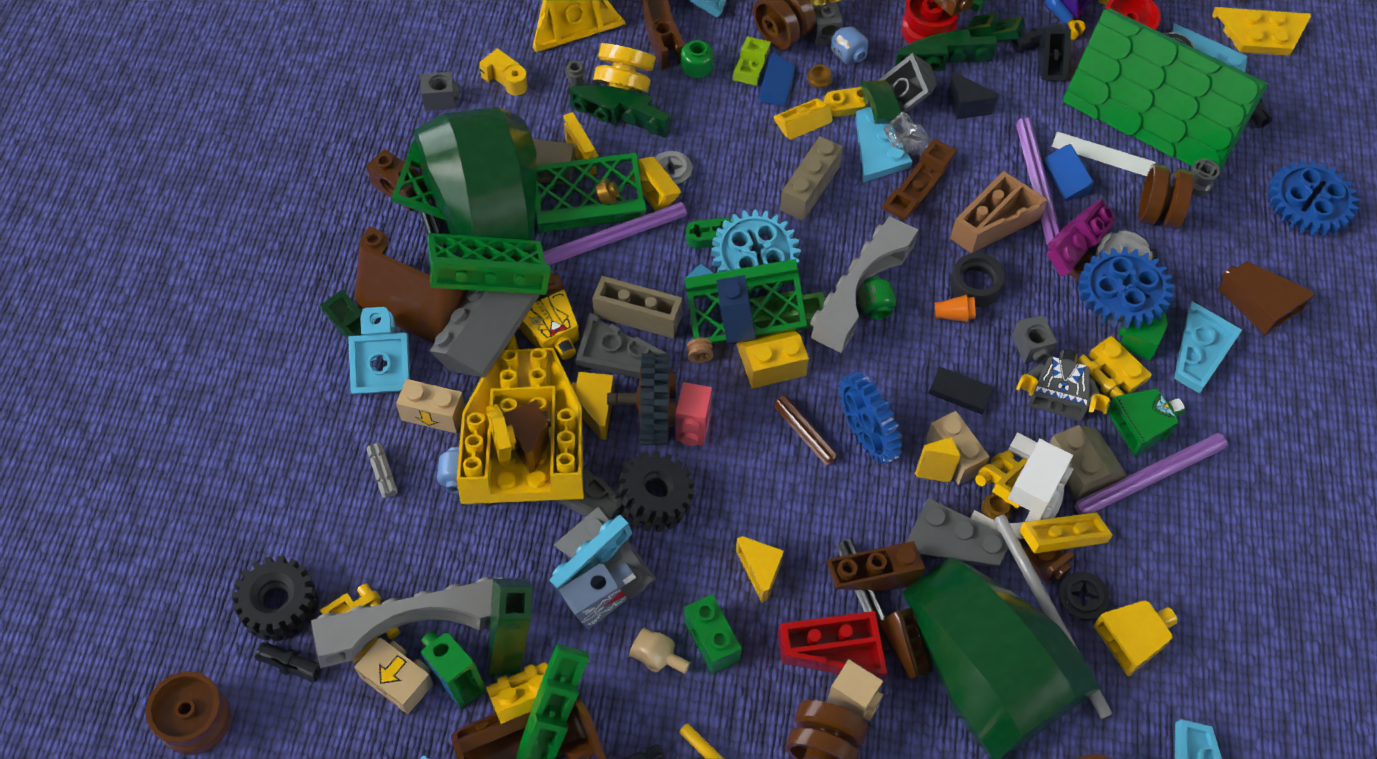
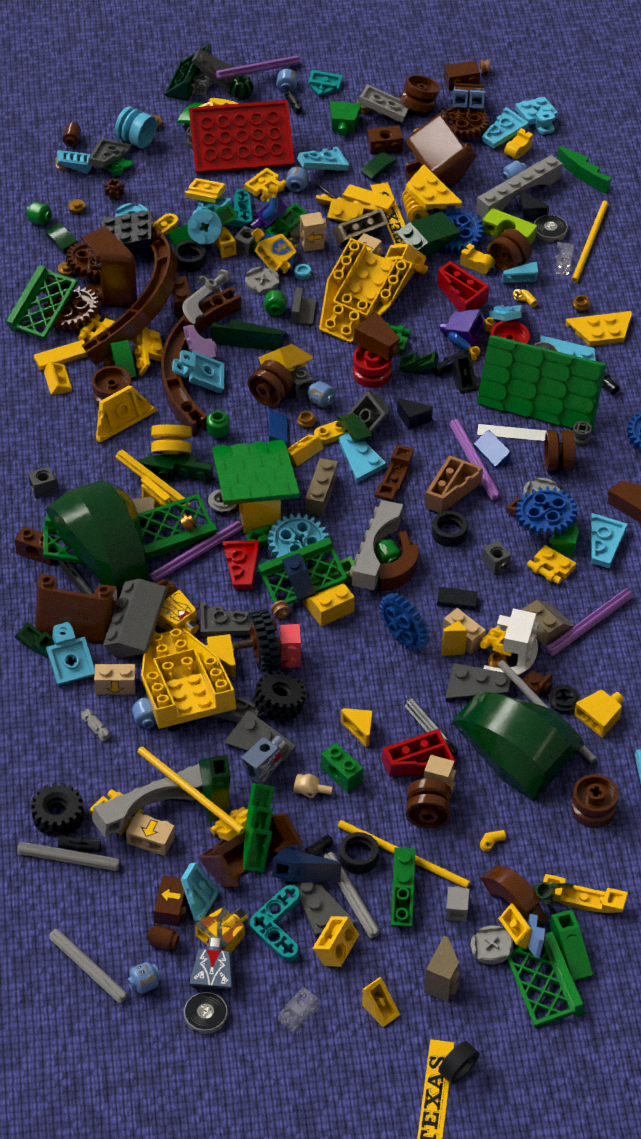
camera: 15 degrees left, 10 degrees down
reddish brown wheel [145,671,232,755] -> none
green torso [420,632,487,710] -> none
green fence [427,233,551,295] -> none
yellow leg [479,48,528,96] -> none
yellow wing [486,404,516,463] -> none
reddish brown slope [502,401,551,473] -> none
medium azure wing [549,515,632,605] -> none
dark grey pin [565,61,585,89] -> none
dark tan brick [592,276,682,339] -> none
yellow slope [631,157,681,211] -> none
lime slope [733,36,771,86] -> none
reddish brown axle [774,395,838,466] -> none
reddish brown slope [826,541,925,591] -> none
reddish brown slope [880,607,932,679] -> none
clear leg [884,112,931,155] -> none
dark green slope [894,29,997,71] -> none
orange cone [935,295,976,322] -> none
torso [1016,349,1110,421] -> none
yellow plate [1019,512,1113,554] -> none
magenta slope [1046,199,1115,276] -> none
green torso [1107,389,1185,457] -> none
none -> light grey axle [17,842,120,871]
none -> yellow axle [115,450,191,508]
none -> yellow piece [137,747,245,835]
none -> green piece [212,440,300,533]
none -> red wing [222,540,261,589]
none -> reddish brown arch [378,531,419,591]

